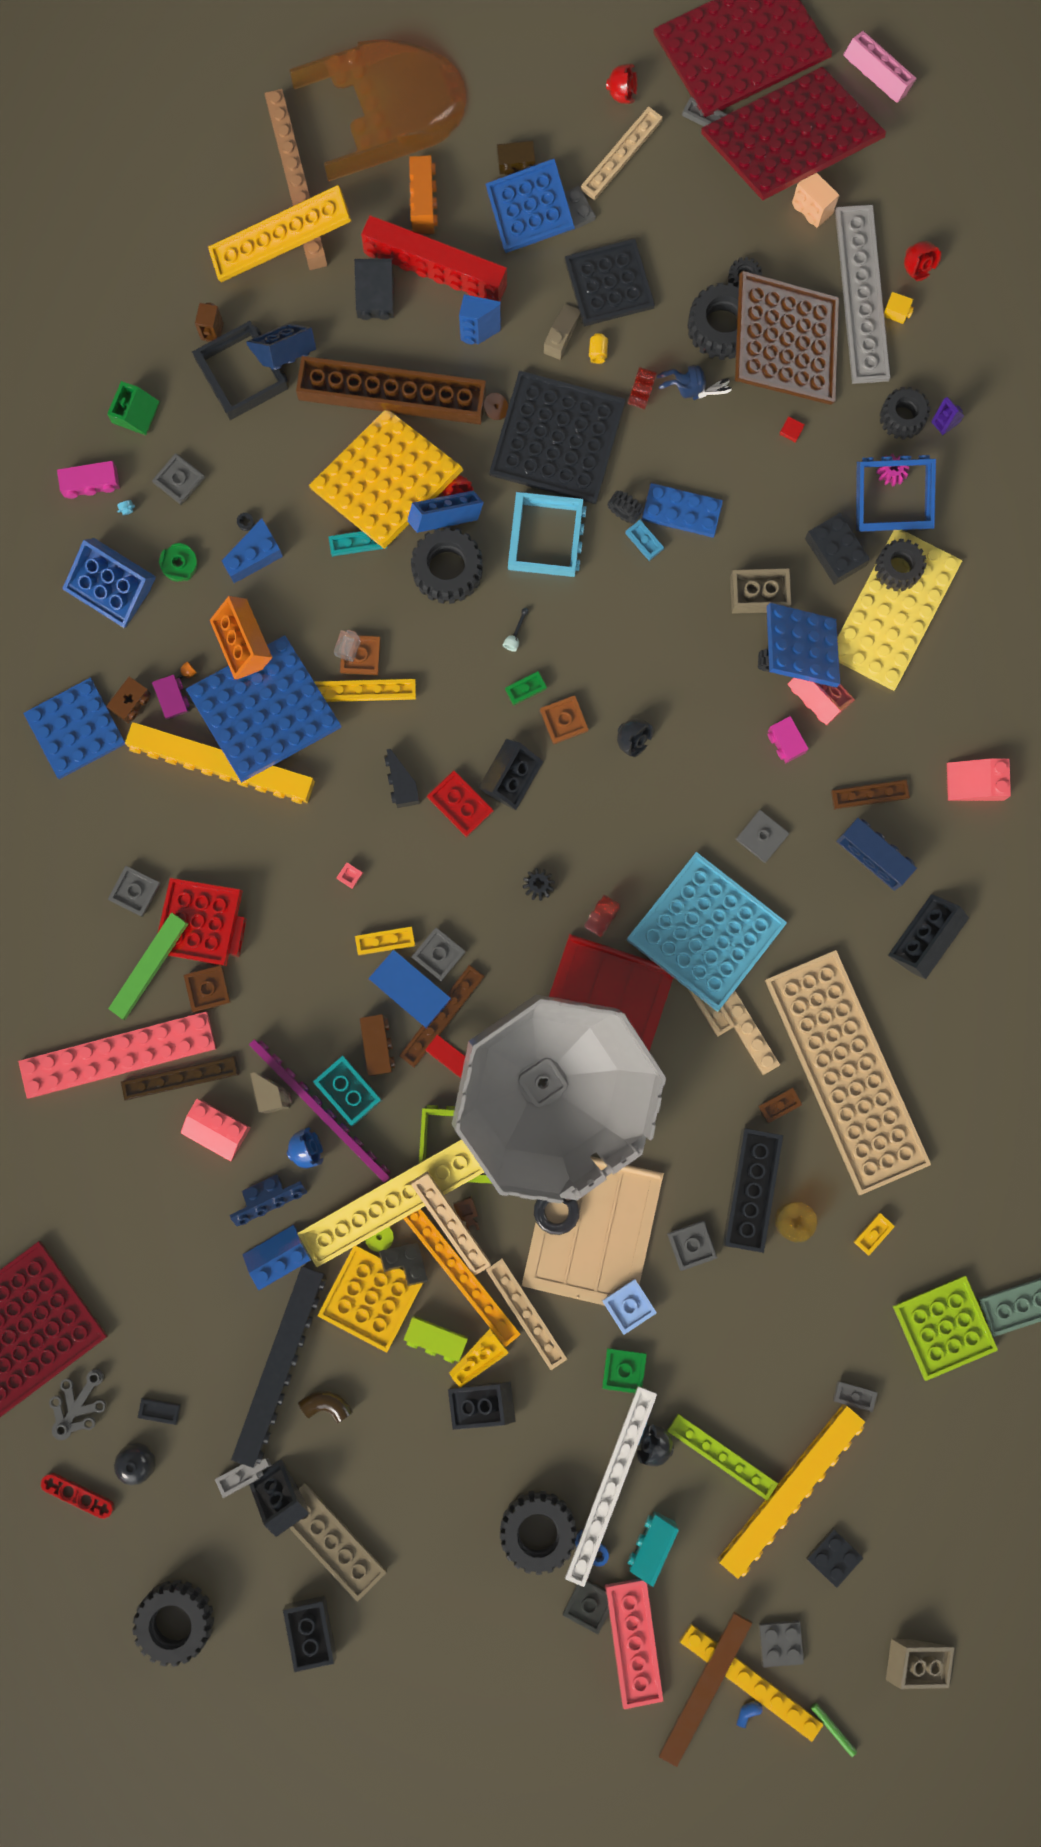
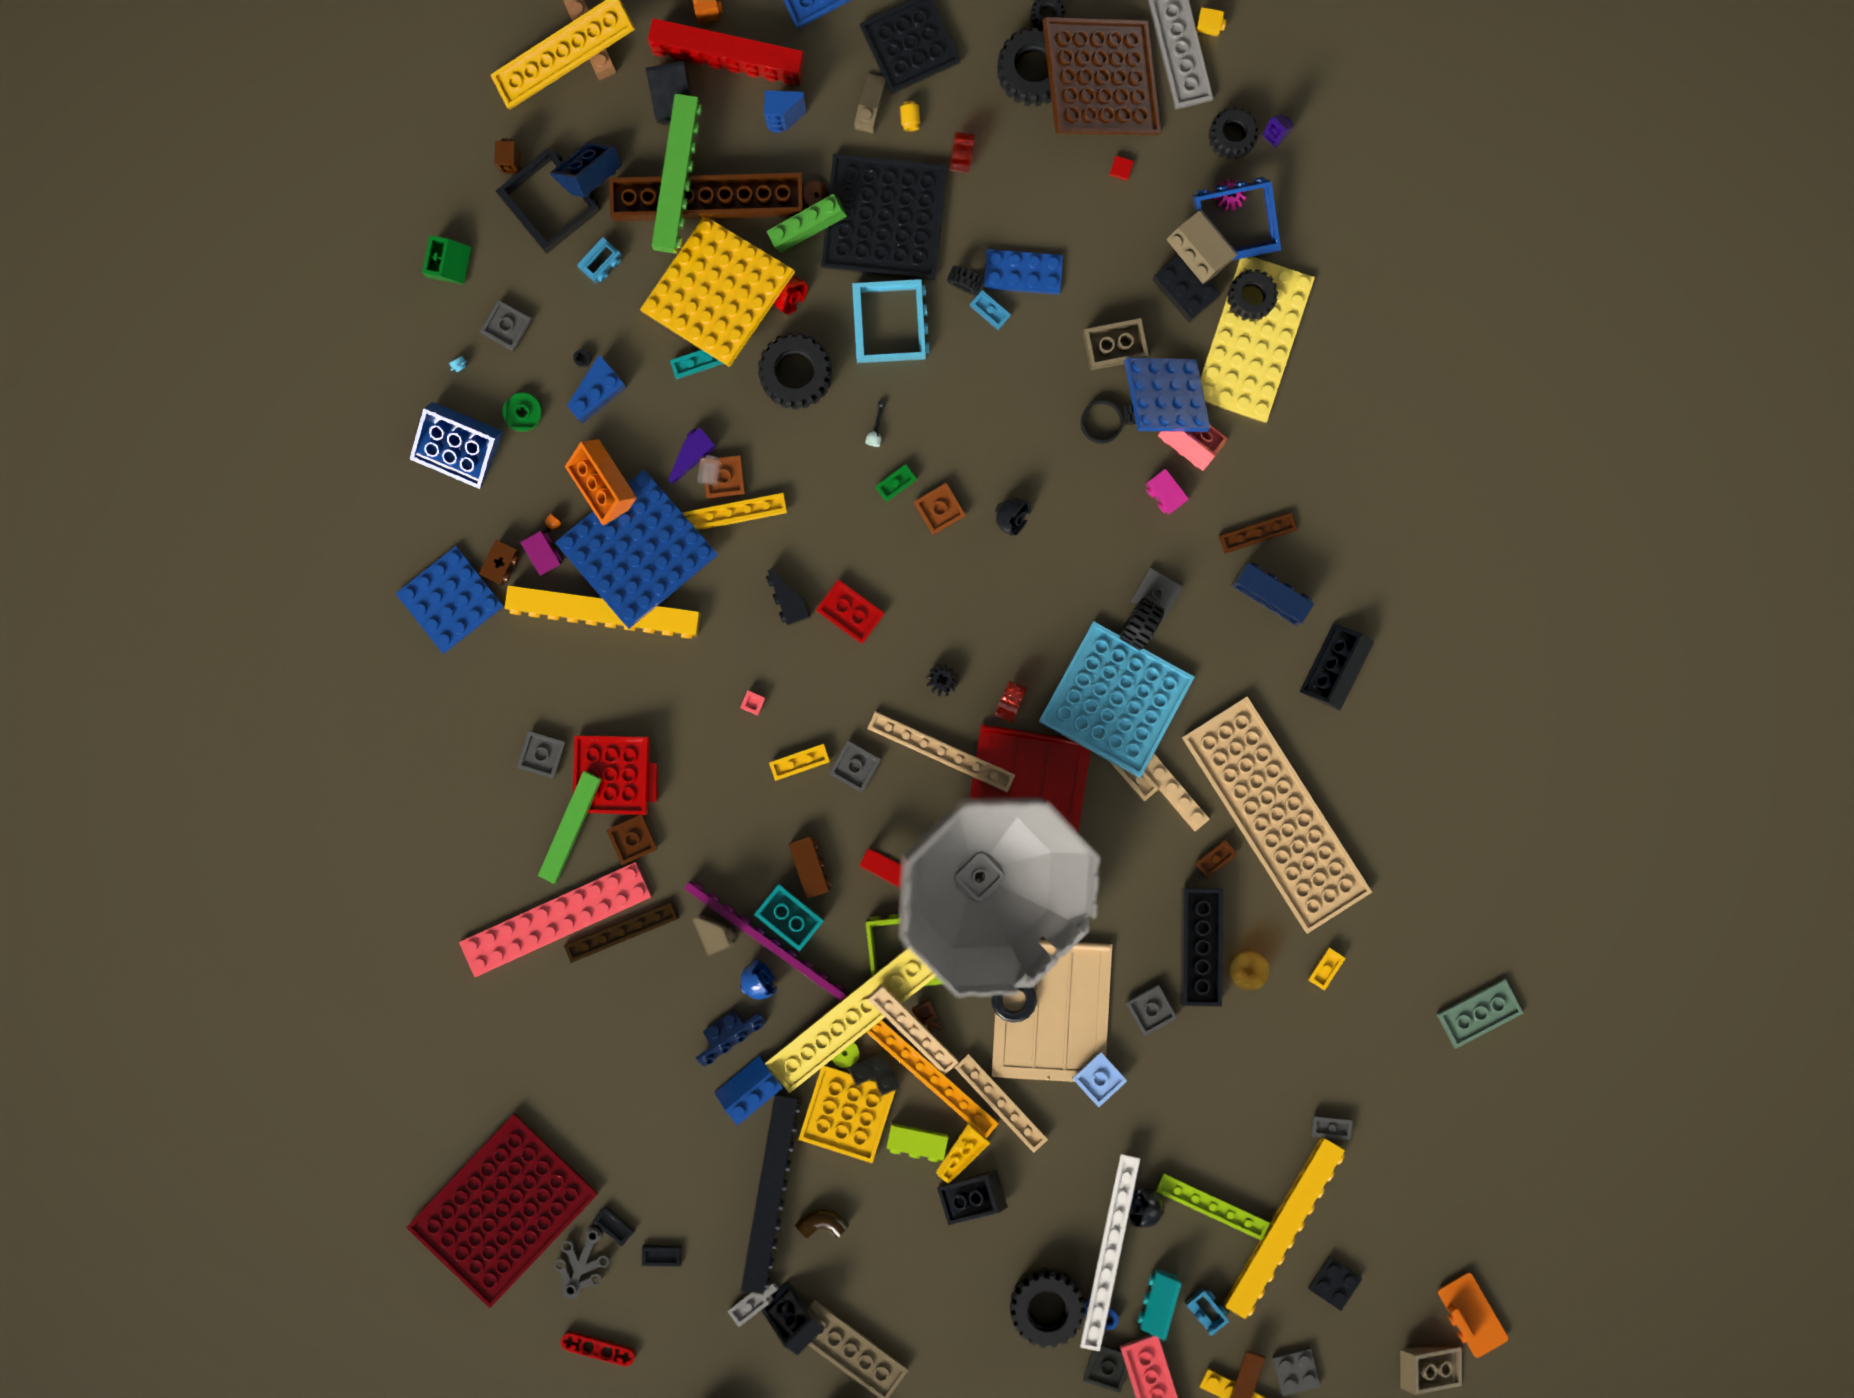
camera: 10 degrees left, 5 degrees up
dark pink brick [57,461,120,499] -> none
black cylinder [114,1443,155,1485] -> none
coral slope [181,1099,251,1162] -> none
blue tile [368,950,452,1029] -> none
reddish brown tile [399,965,485,1068] -> none
blue brick [408,491,484,533] -> none
black slope [478,739,544,810] -> none
green plate [602,1348,647,1393] -> none
dark blue hair [657,365,732,400] -> none
lime plate [893,1275,998,1381] -> none
coral slope [947,759,1011,801] -> none
none -> dark azure window [577,237,622,284]
none -> black tile [593,1206,635,1246]
none -> bright green brick [652,94,702,254]
none -> dark purple slope [668,428,716,485]
none -> bright green brick [767,194,847,253]
none -> tan tile [867,711,1015,793]
none -> black tyre [1080,400,1123,444]
none -> black tyre [1120,597,1165,651]
none -> dark tan slope [1166,210,1238,284]
none -> dark azure window [1184,1287,1229,1336]
none -> orange bracket [1438,1272,1508,1358]

